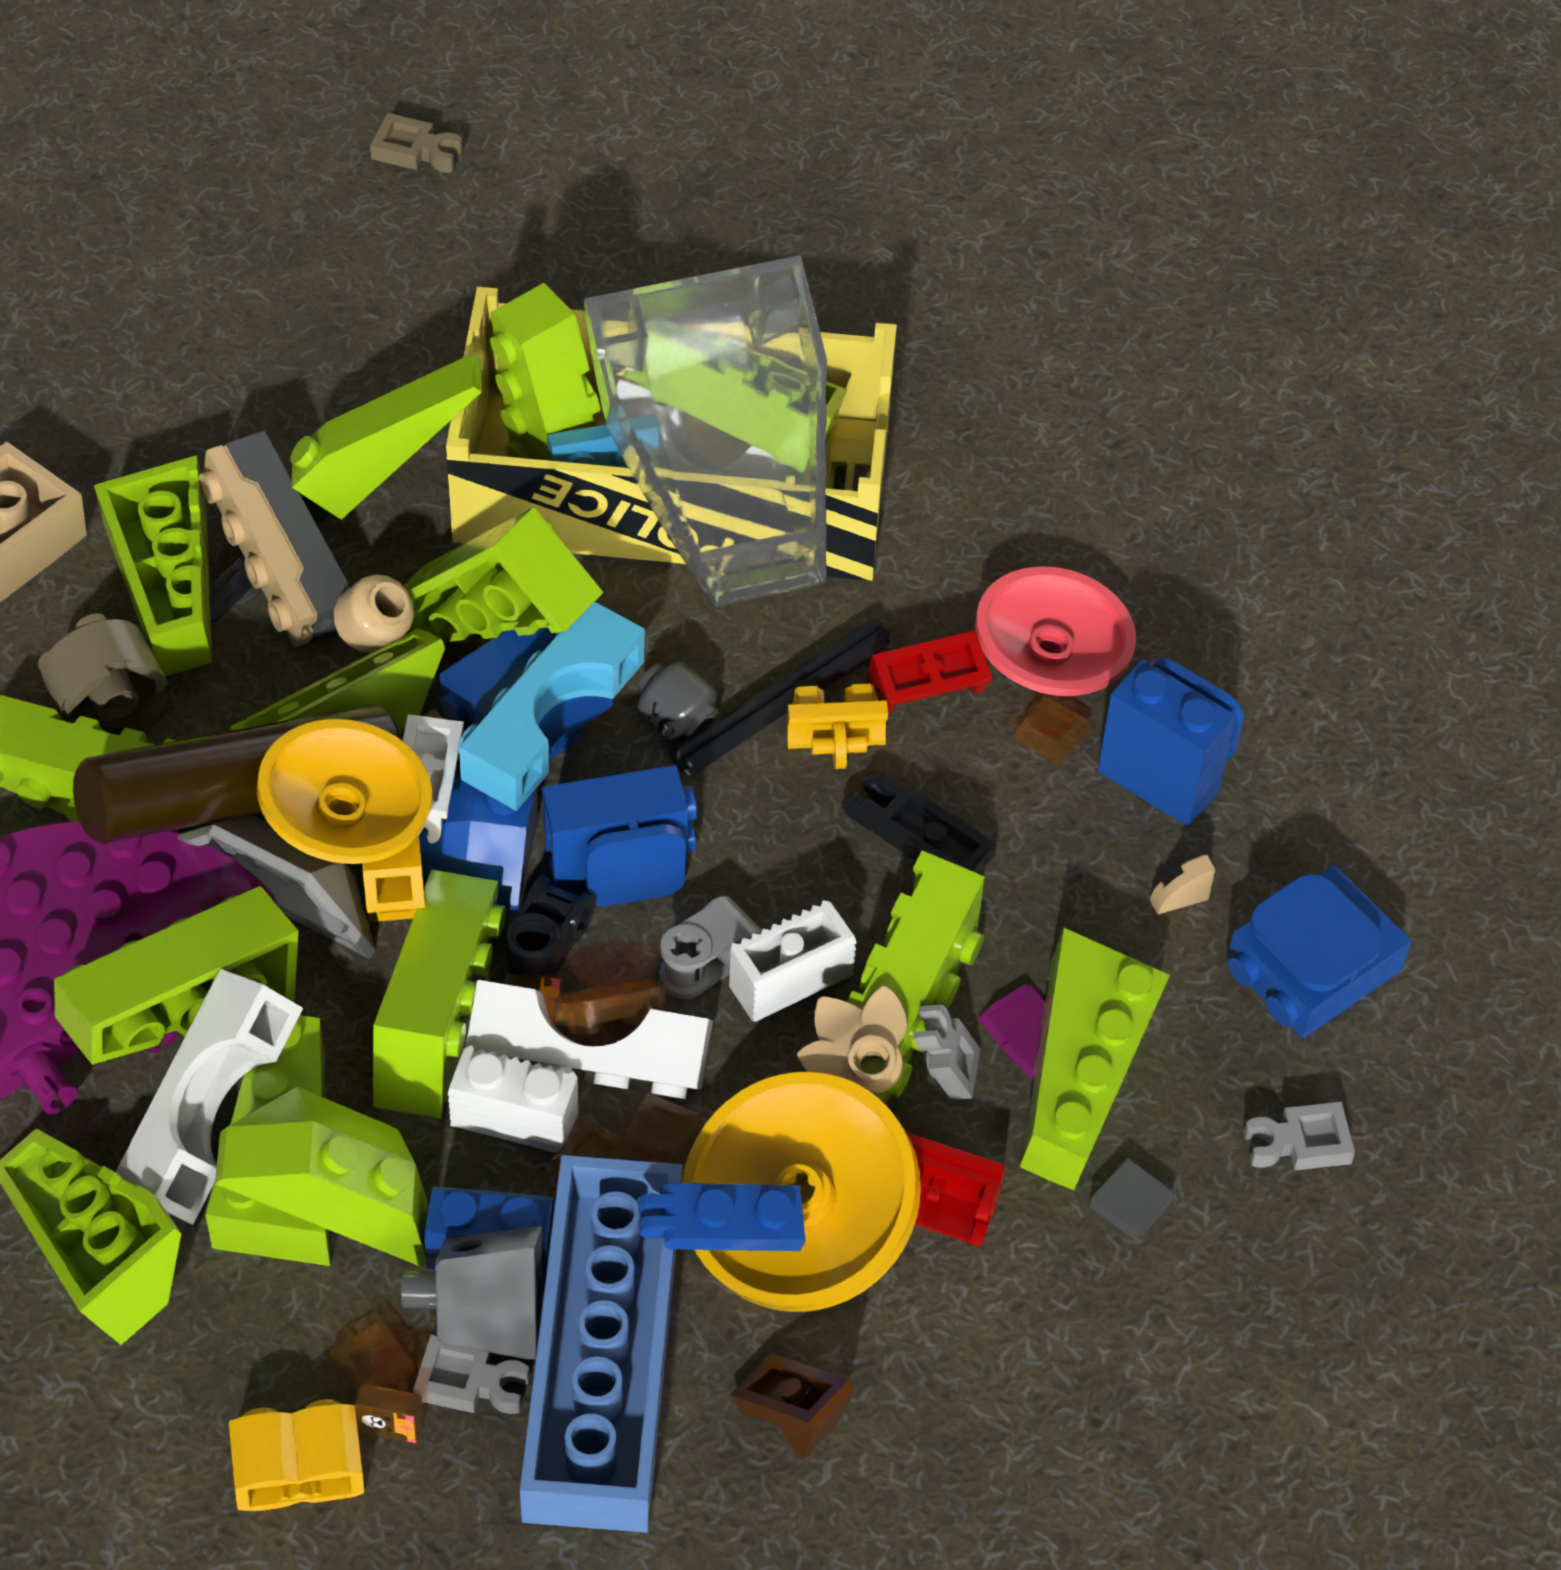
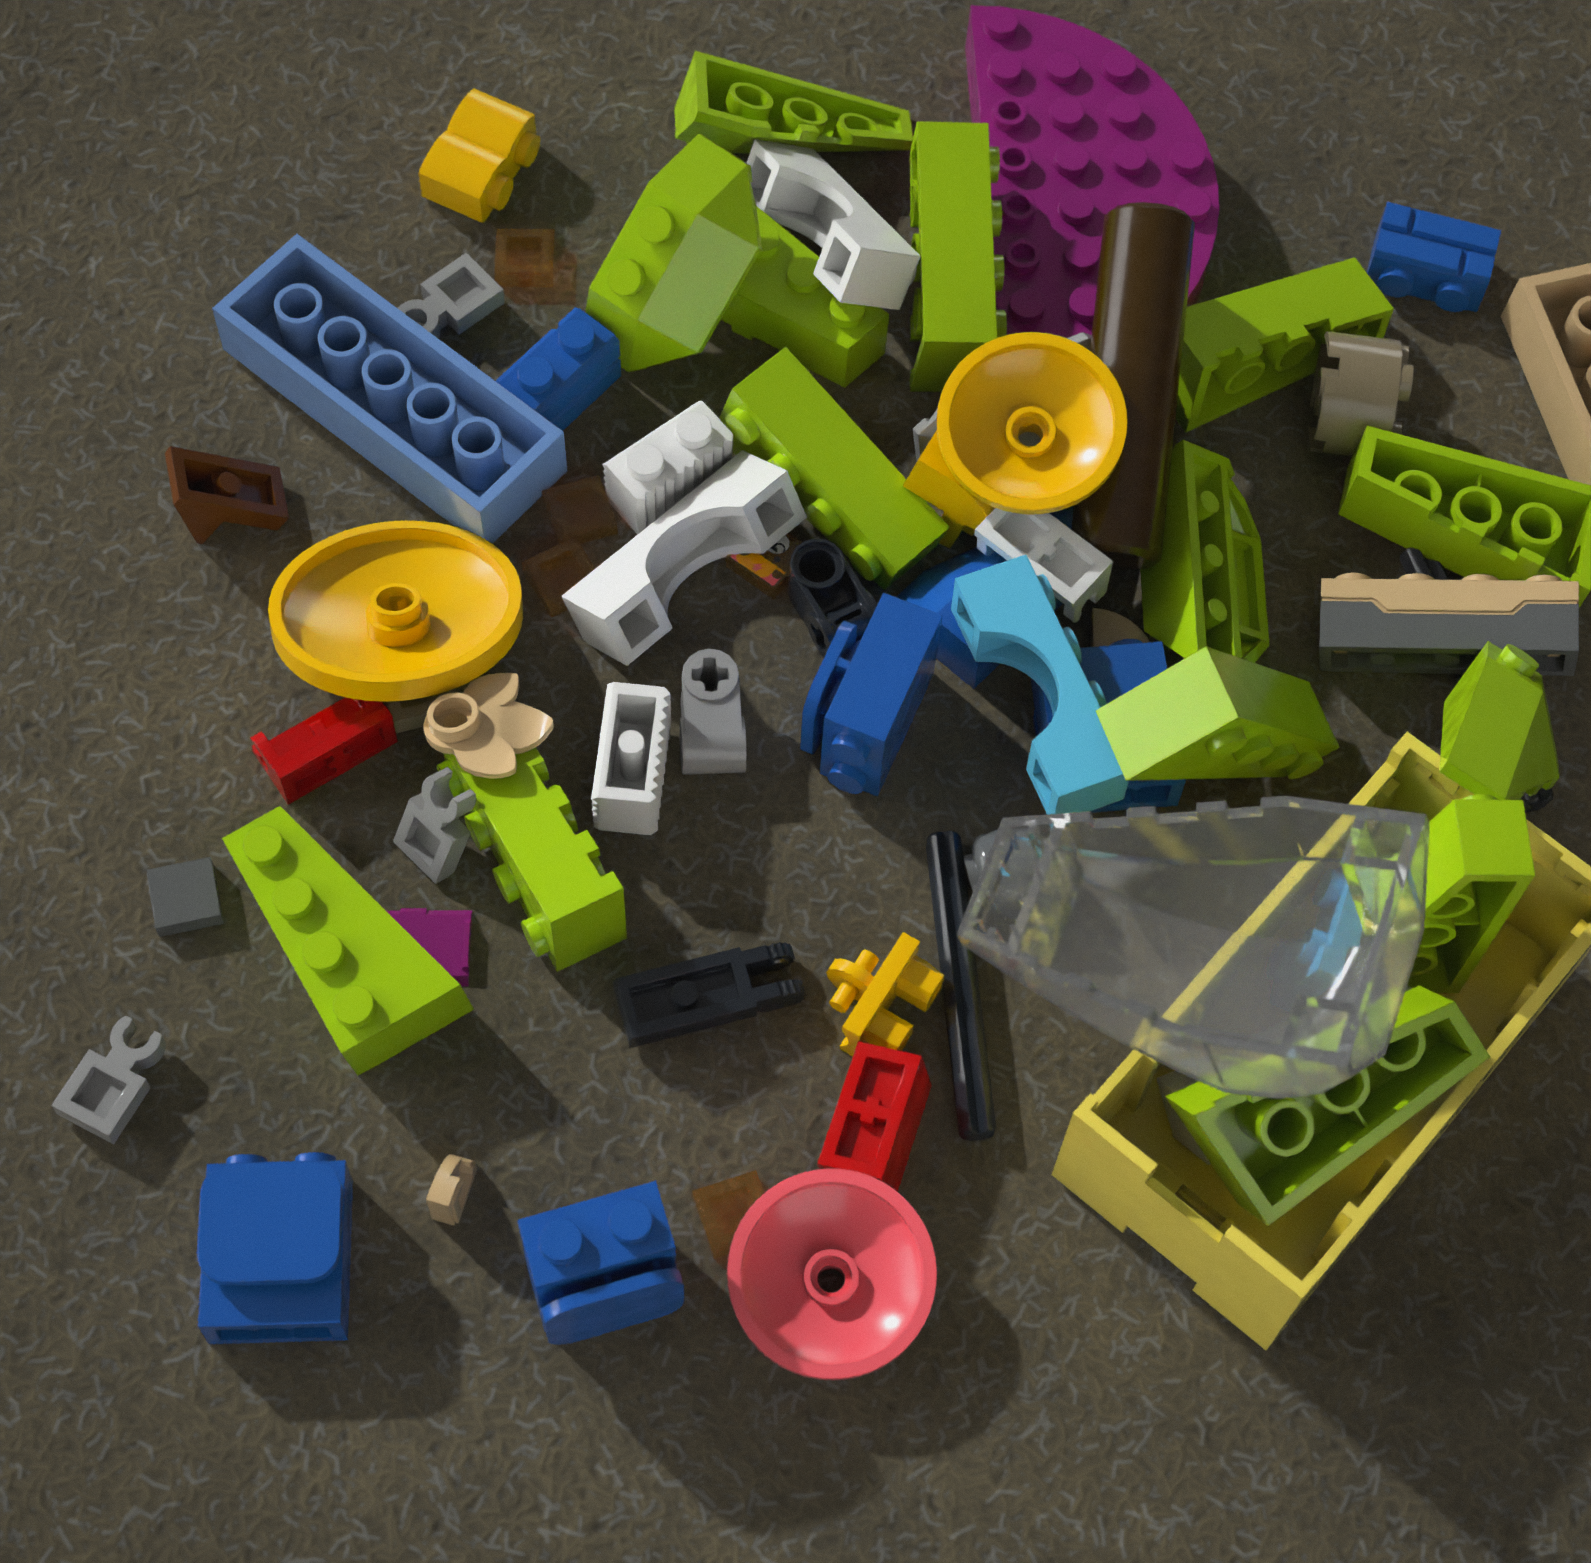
camera: 125 degrees right, 10 degrees up
tan head [333,574,414,653] -> none
clear orange tile [355,1384,424,1444] -> none
torso [401,1226,543,1359] -> none
clear orange plate [553,979,666,1035] -> none
blue hinge [637,1183,806,1251] -> none

